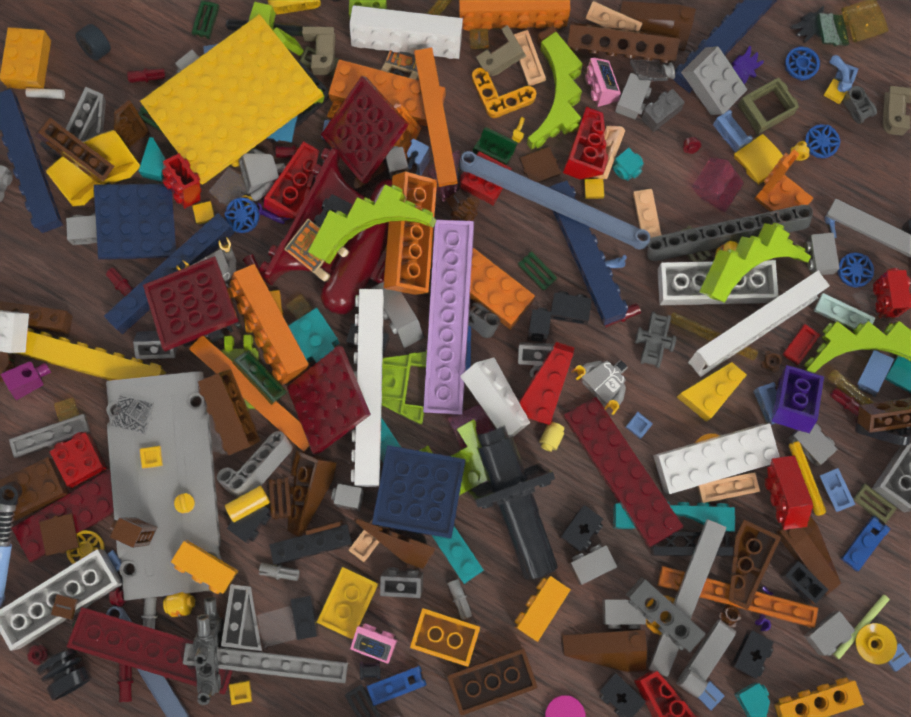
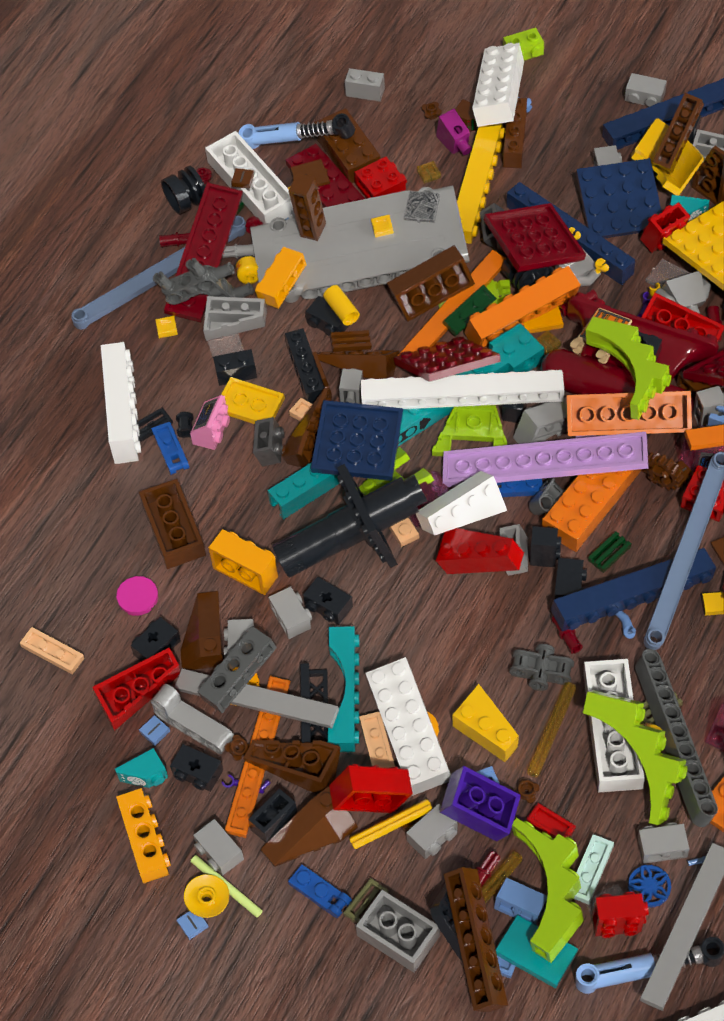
camera: 95 degrees right, 20 degrees down
light grey tile [9,414,91,458] -> none
dark red axle [106,267,133,297] -> none
yellow tile [174,493,195,513] -> none
light grey tile [183,643,348,683] -> none
yellow tile [192,201,215,225] -> none
light grey beam [217,431,293,498] -> none
blue wheel [225,198,259,233] -> none
light grey axle [259,562,300,581] -> none
light orange brick [410,608,480,667] -> none
light grey axle [447,579,472,620] -> none
light yellow brick [539,422,565,452] -> none
dark red plate [563,397,683,548] -> none
light grey torso [571,360,628,415] -> none
medium blue tile [625,412,653,439] -> none
light nougat plate [633,189,661,241] -> none
white tile [688,270,830,377] -> none
medium blue hinge [820,468,855,512] -> none

